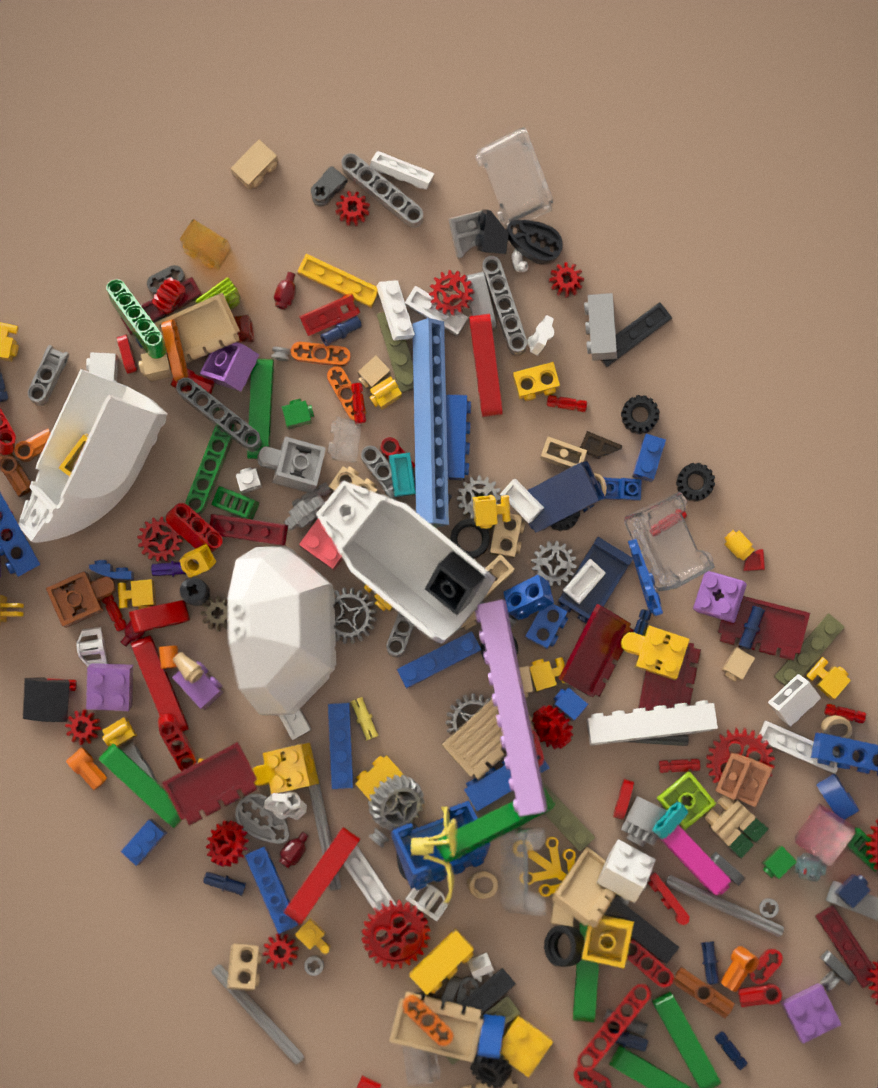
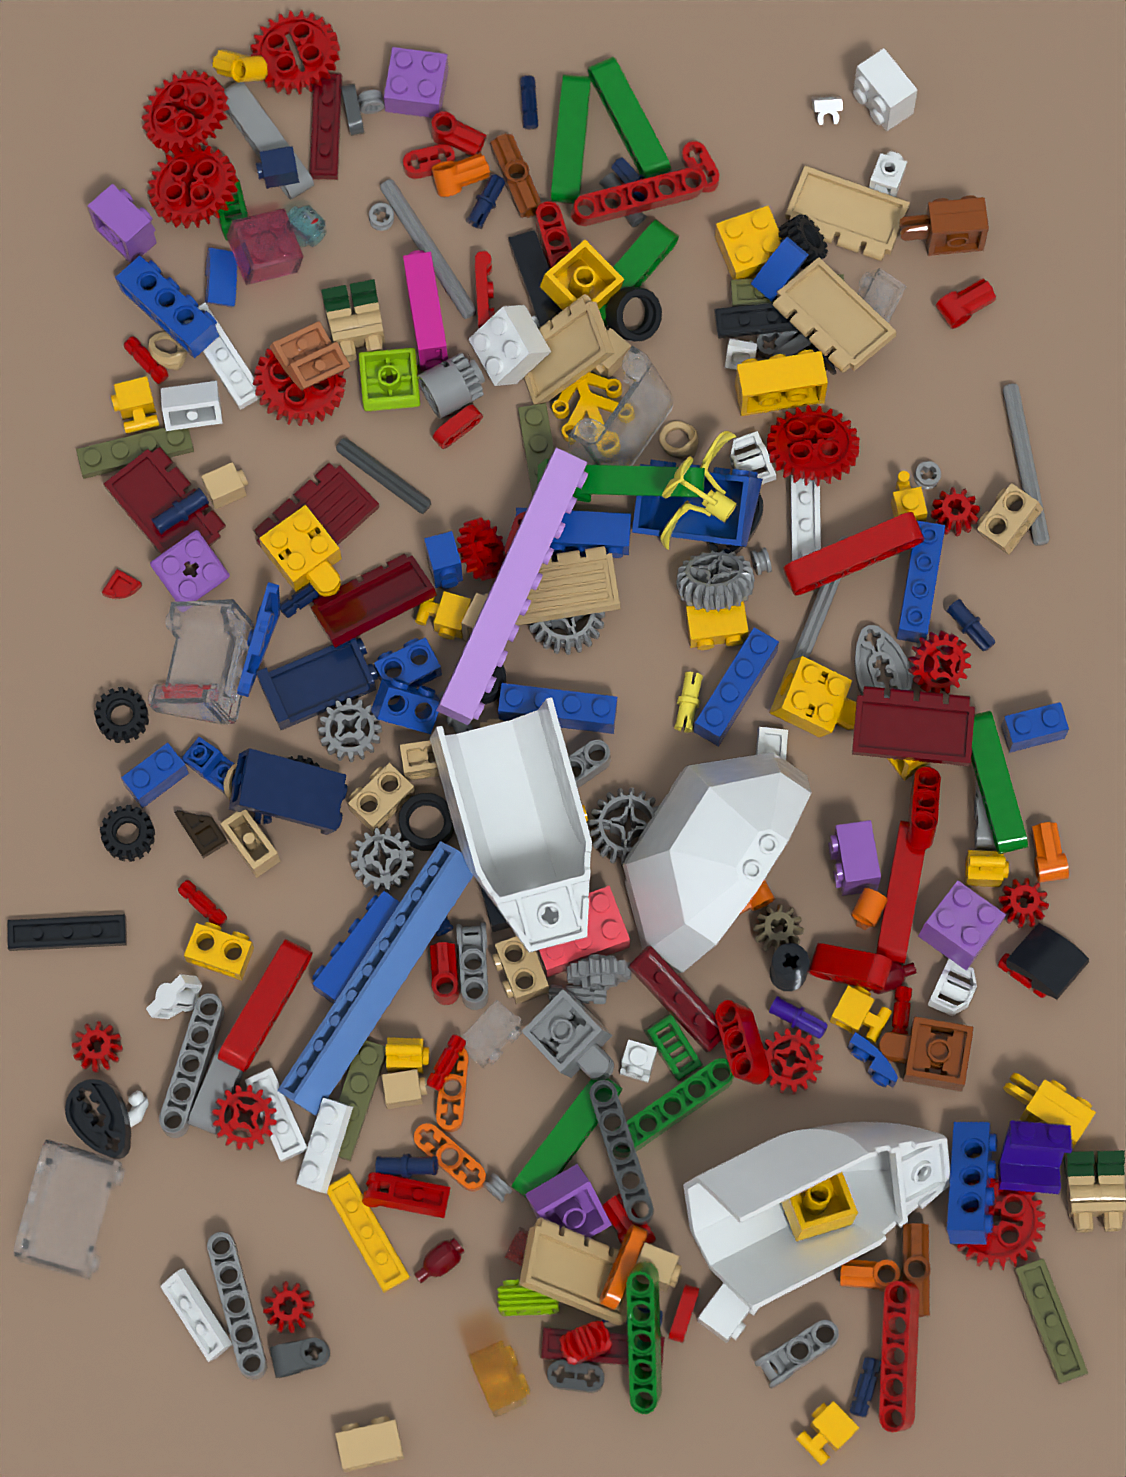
camera: 145 degrees left, 10 degrees down
tan cone [173,652,204,684] -> none
yellow brick [179,544,217,578] -> none
white piece [264,792,307,820] -> none
dark red plant [278,831,309,869] -> none
green brick [282,399,315,429] -> none
teal tile [389,453,416,497] -> none
orange beam [402,995,453,1046] -> none
black brick [425,551,485,615] -> none
light grey wing [448,209,489,258] -> none
yellow brick [472,495,511,528] -> none
black slope [475,209,509,254] -> none
white tile [500,479,544,523] -> none
white tile [562,559,606,604] -> none
light grey brick [584,293,617,361] -> none
white brick [587,700,718,746] -> none
teal beam [653,802,688,839] -> none
red axle [659,759,700,773] -> none
dark grey beam [710,852,746,886] -> none
yellow brick [724,530,755,561] -> none
green brick [762,845,797,879] -> none

